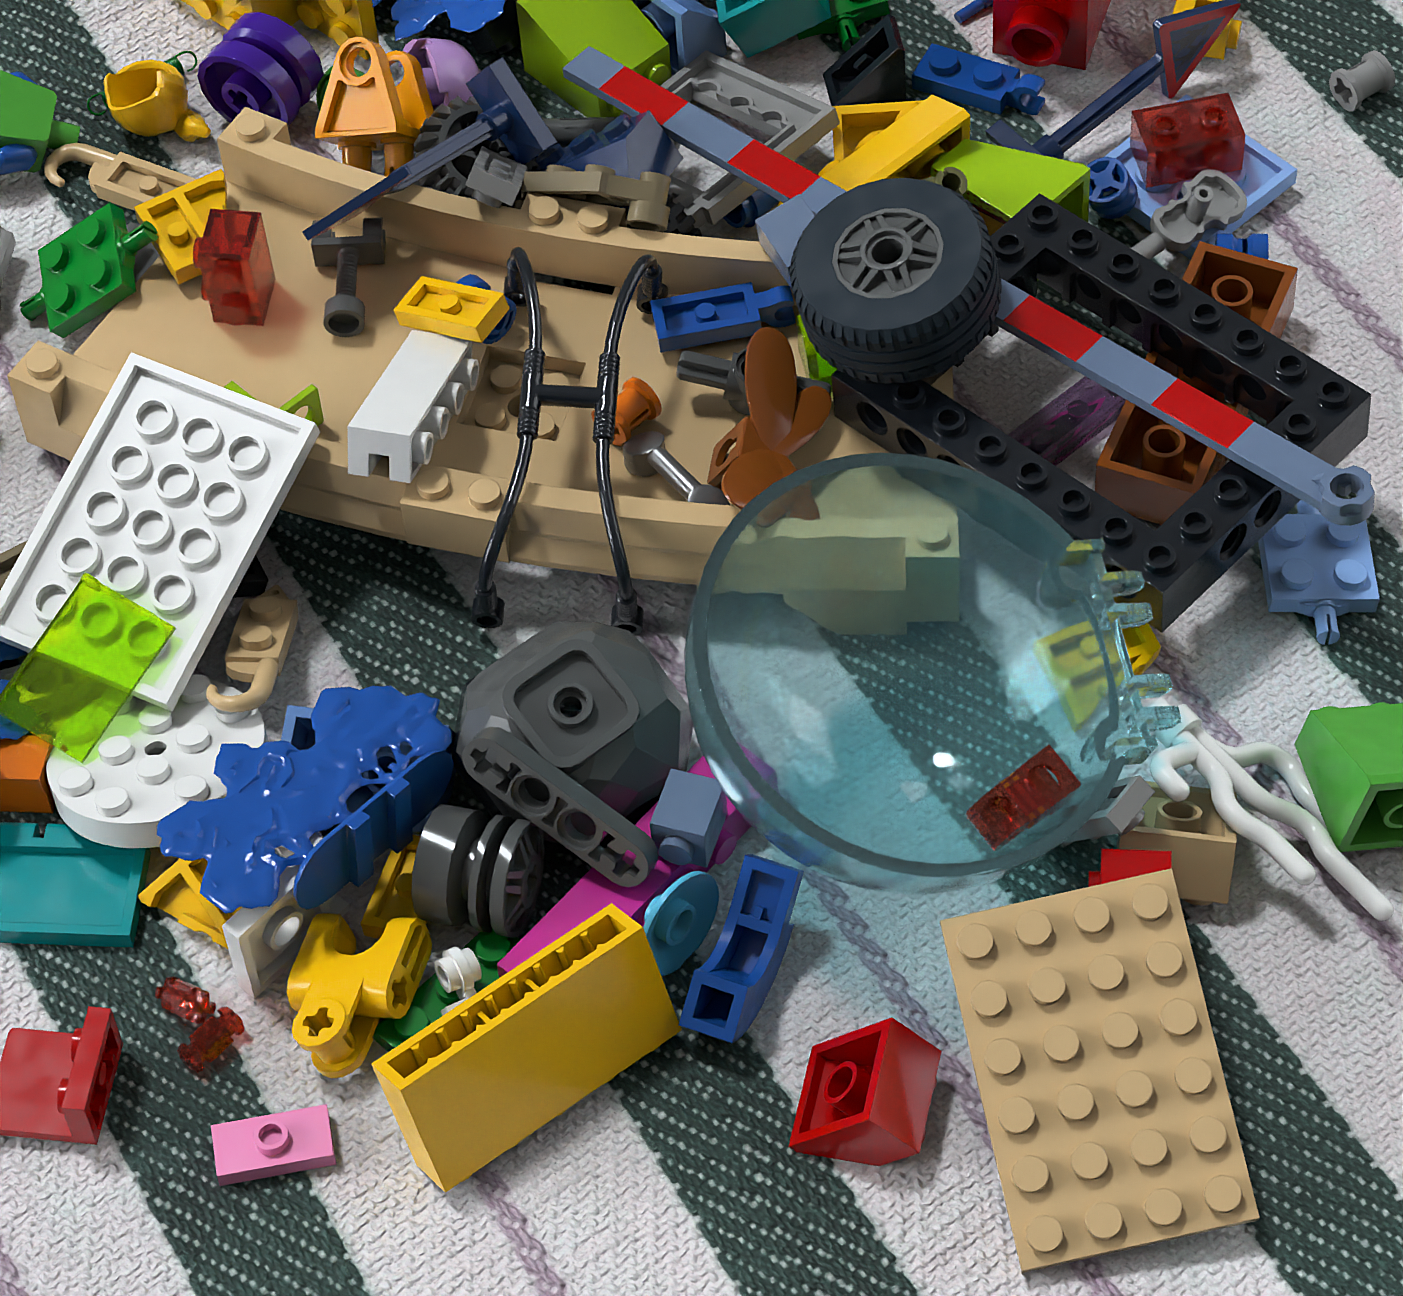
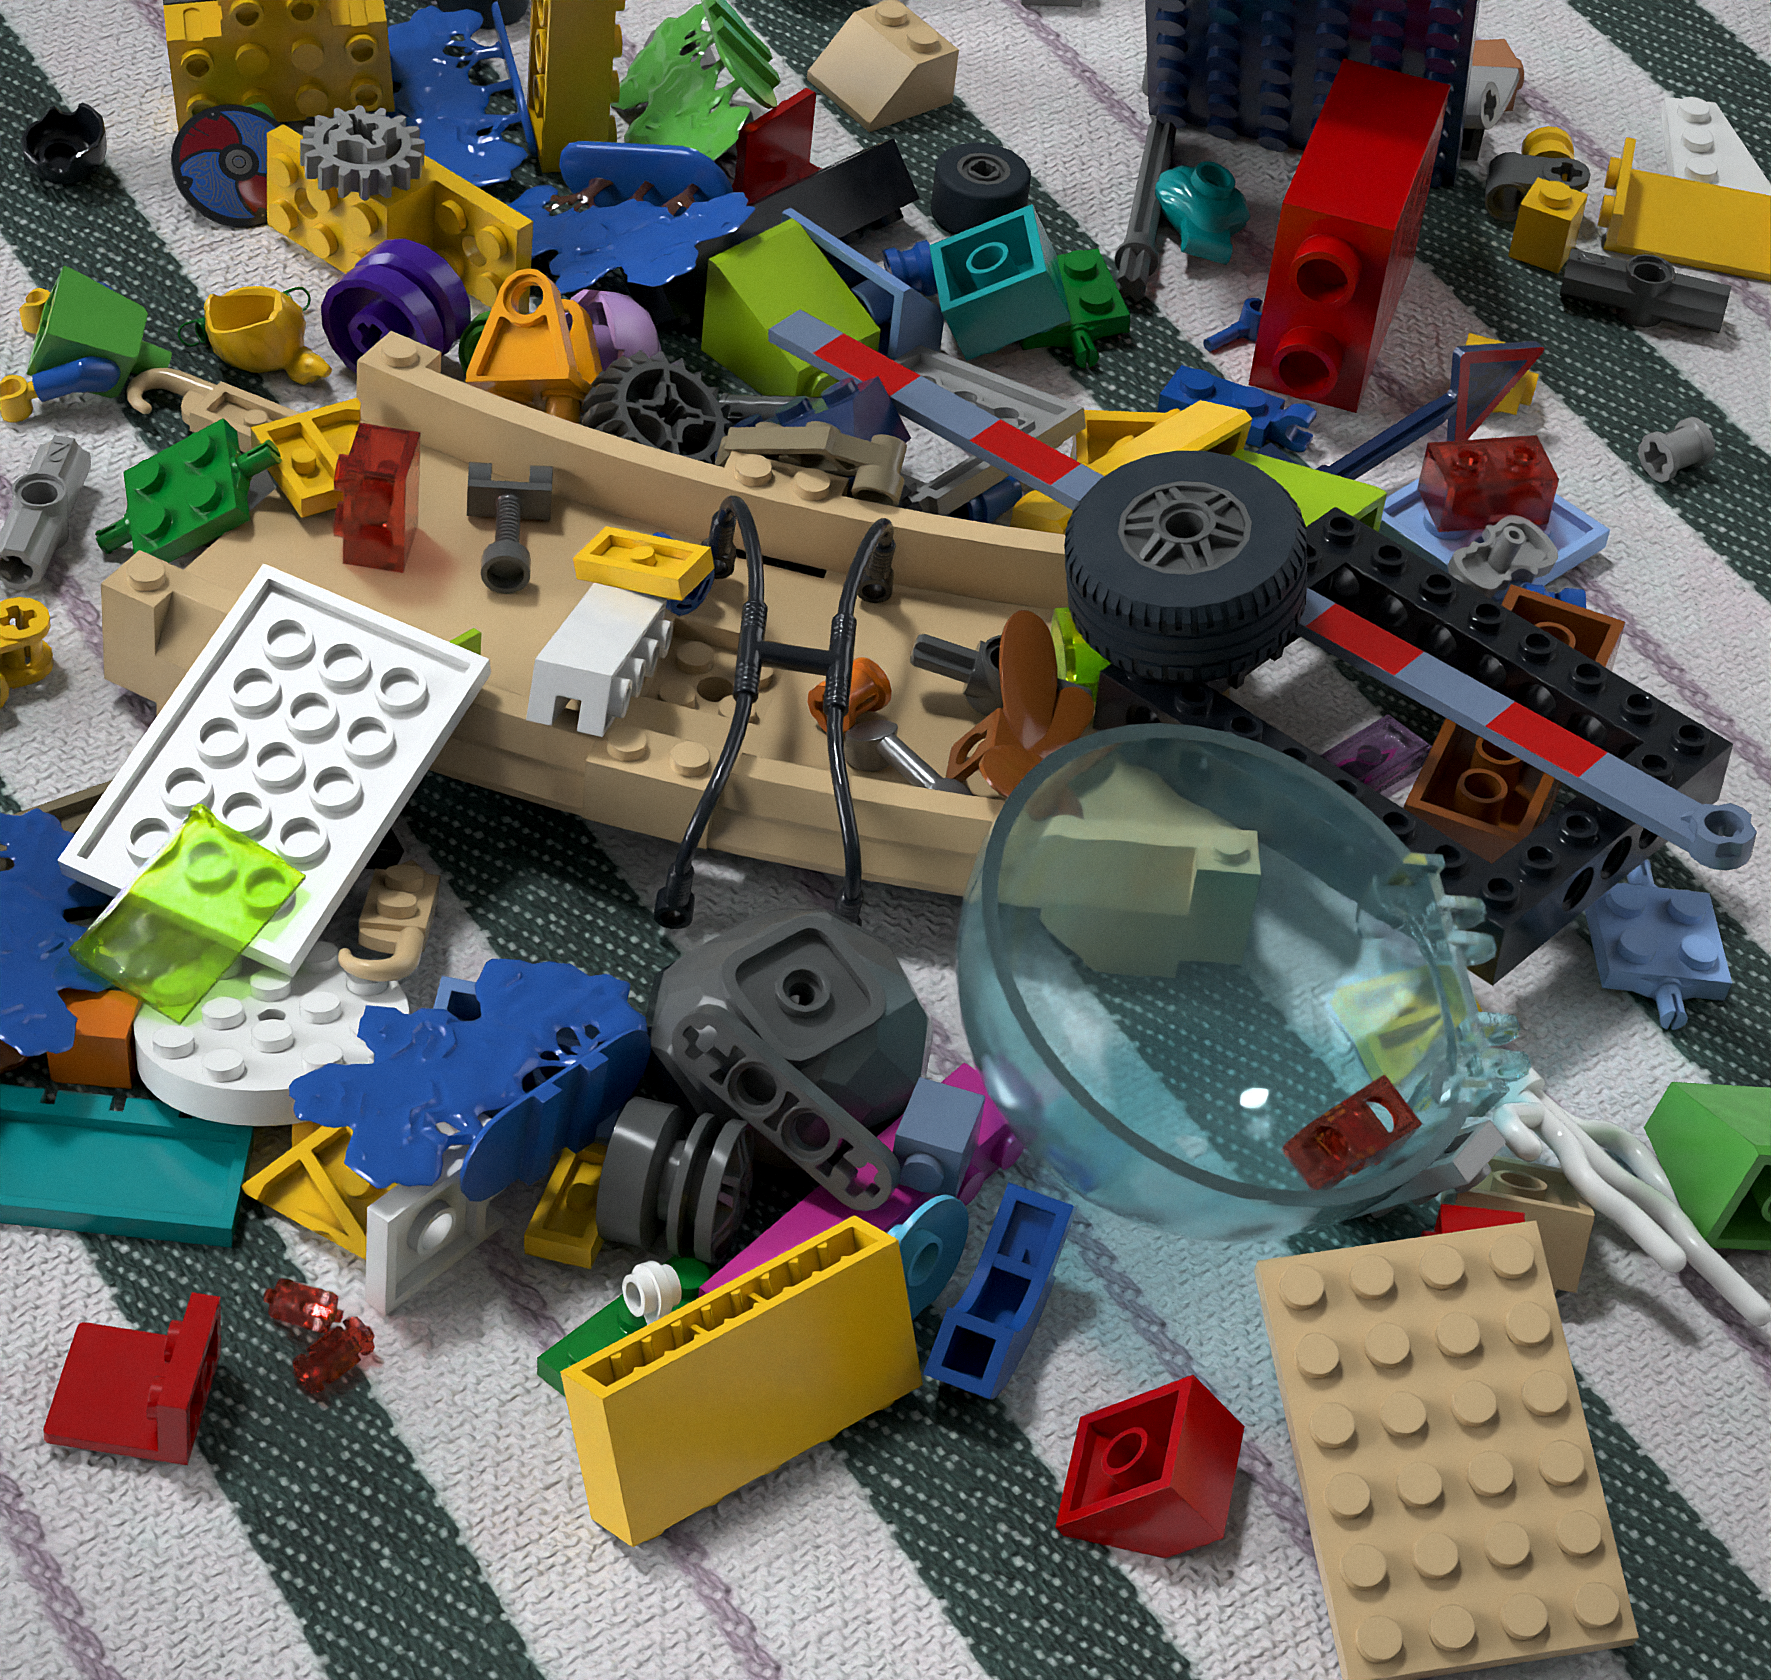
camera: 10 degrees left, 10 degrees down
bright pink plate [211,1104,336,1186] -> none
yellow piece [287,913,432,1078] -> none
dark blue piece [302,57,557,241] -> none
light grey plate [465,146,527,208] -> none
blue plate [650,282,796,353] -> none
sand blue brick [755,194,815,289] -> none
black slope [823,14,906,106] -> none
blue wheel [1087,157,1138,219] -> none

